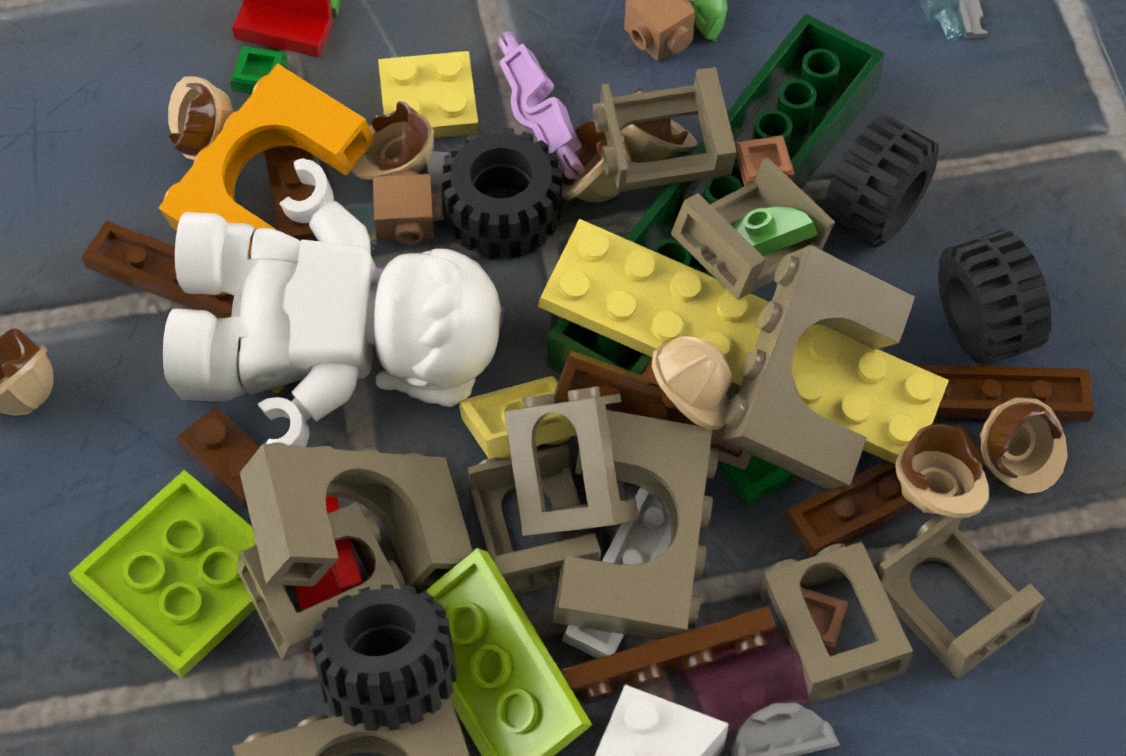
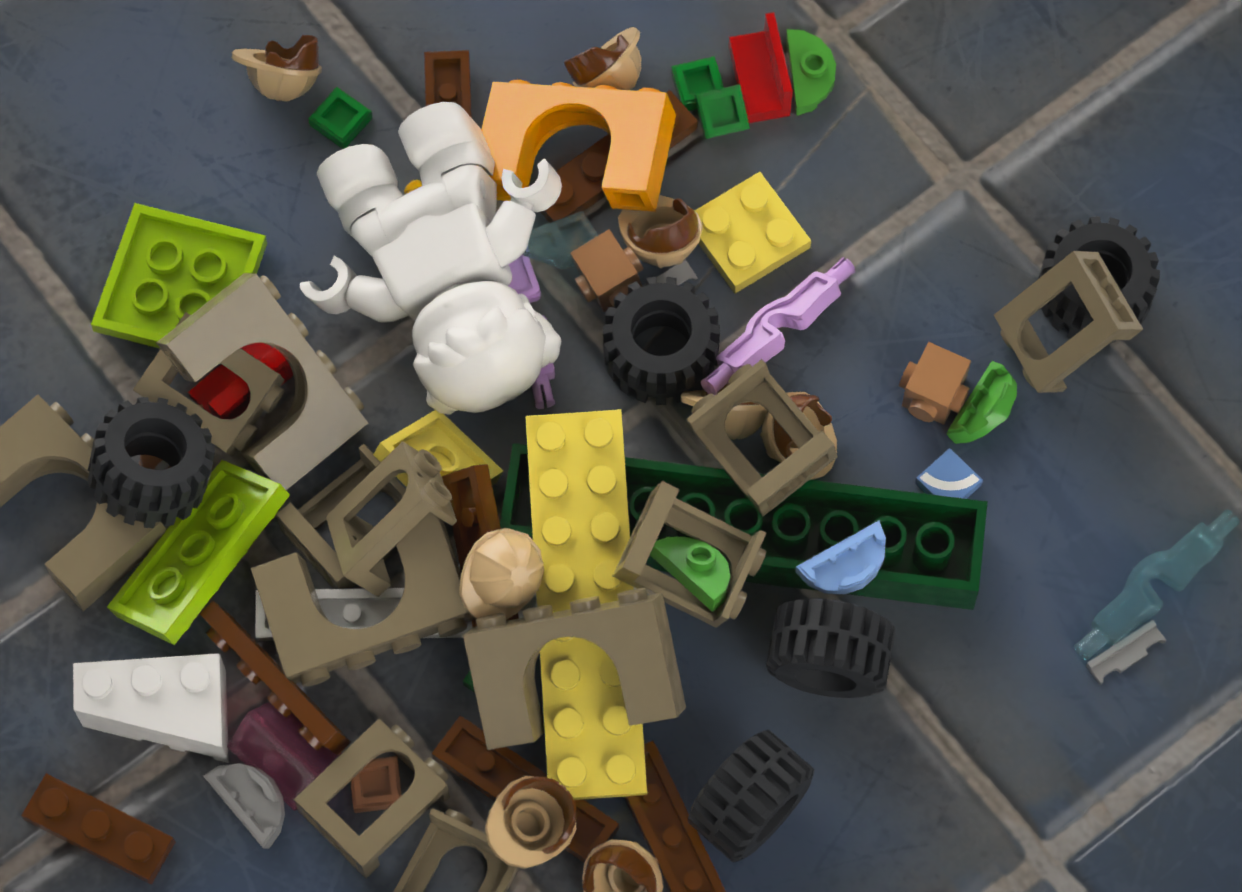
camera: 65 degrees right, 10 degrees up
reddish brown plate [177,406,260,509] -> none
nougat tile [735,136,794,186] -> none
none -> green tile [308,87,373,149]
none -> green tile [694,84,750,139]
none -> light blue plate [795,521,886,595]
none -> medium blue tile [915,448,983,499]

